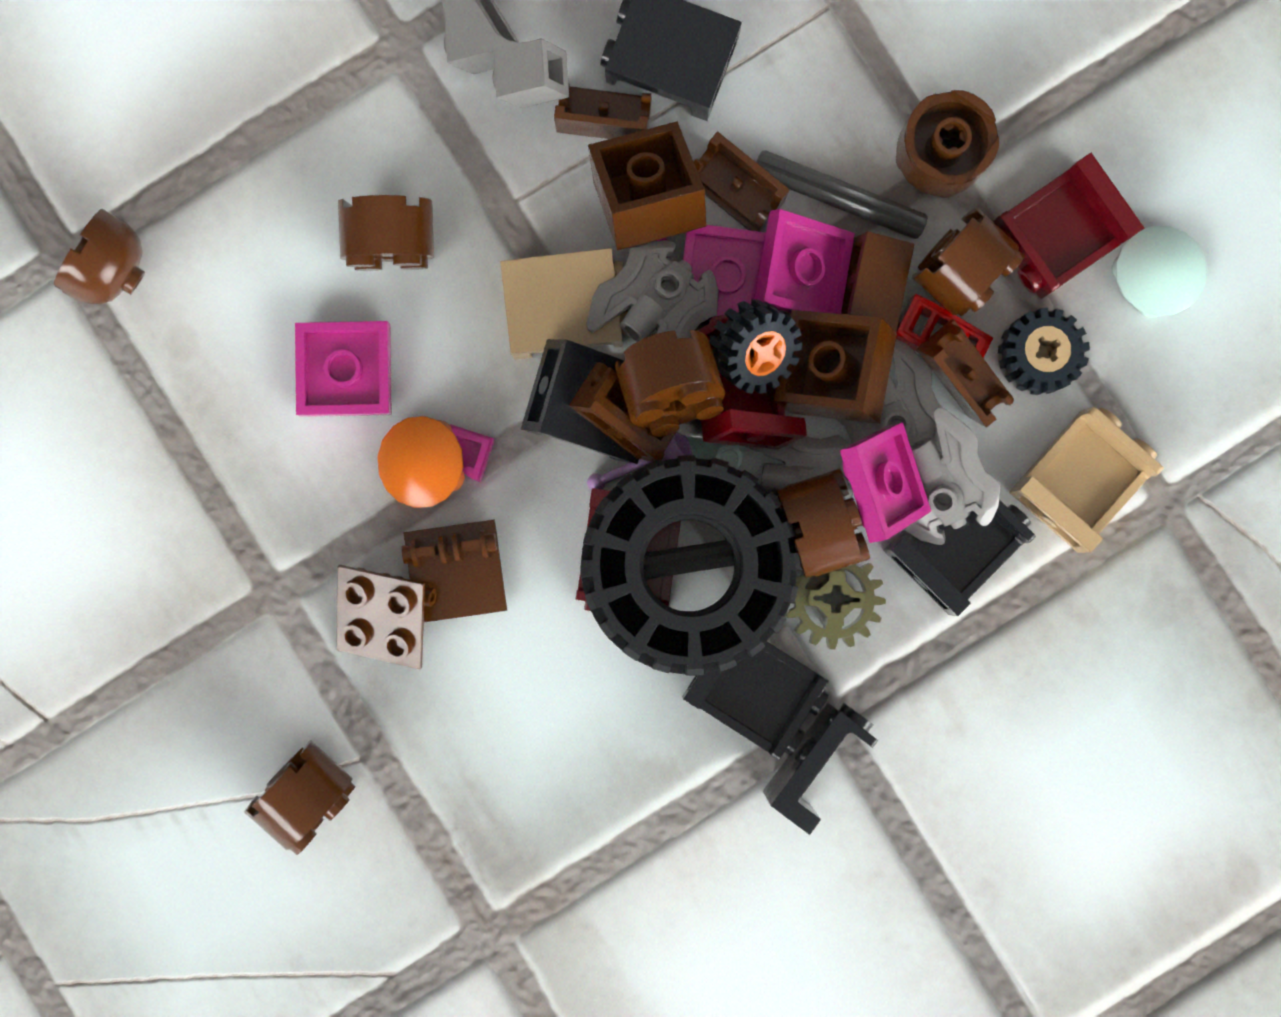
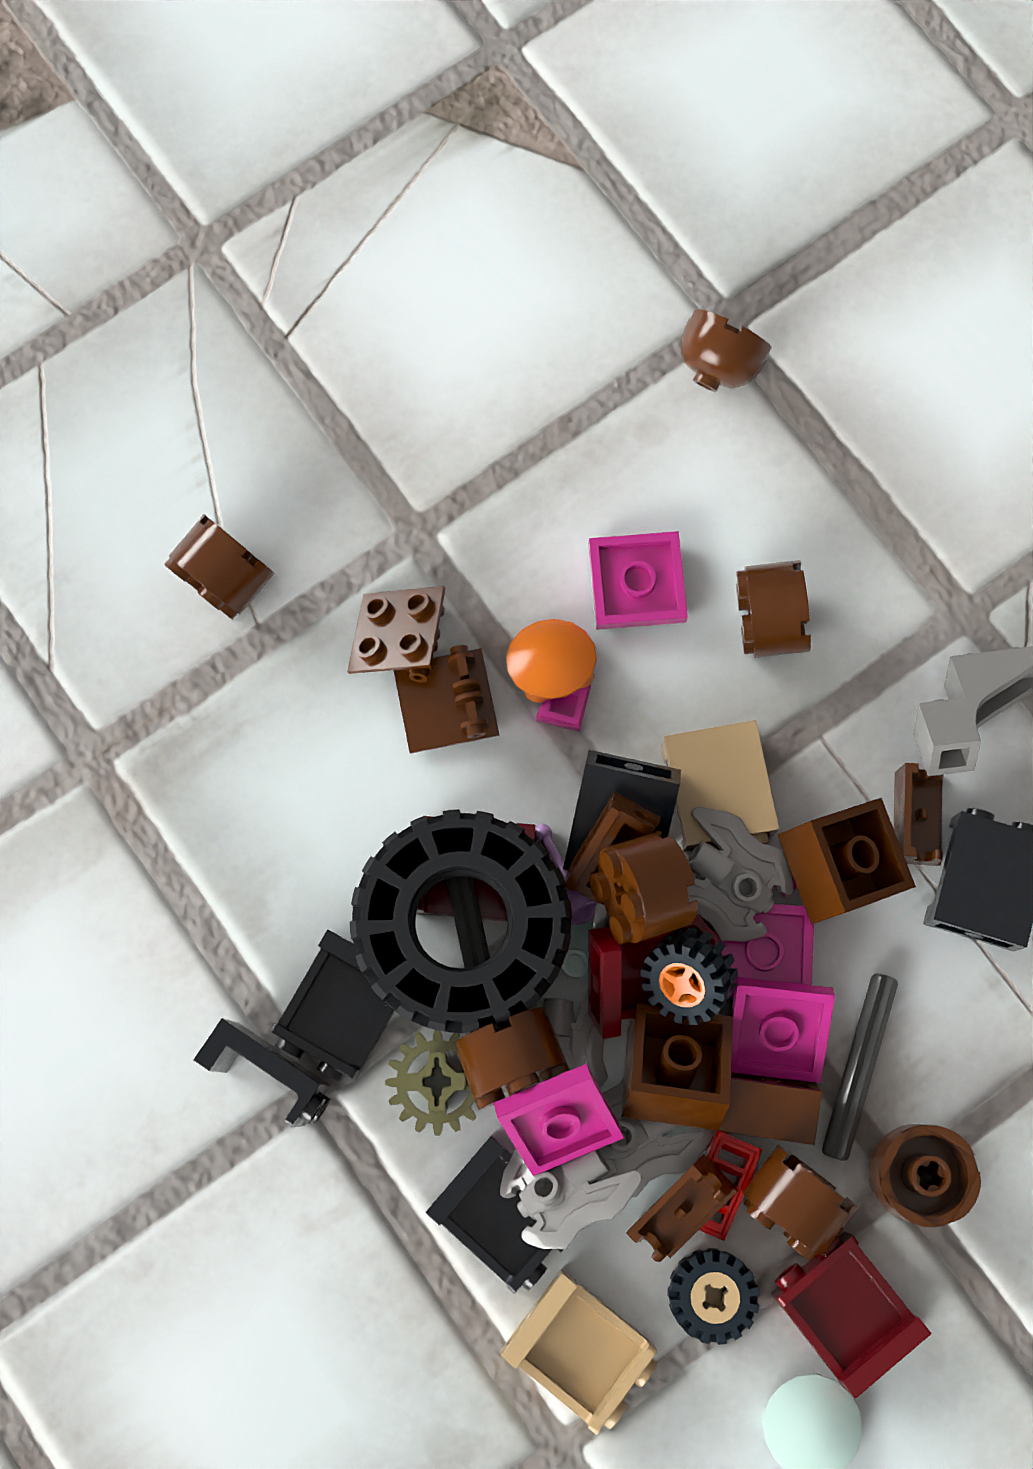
camera: 90 degrees right, 10 degrees down
reddish brown hinge [694,131,790,232] -> none

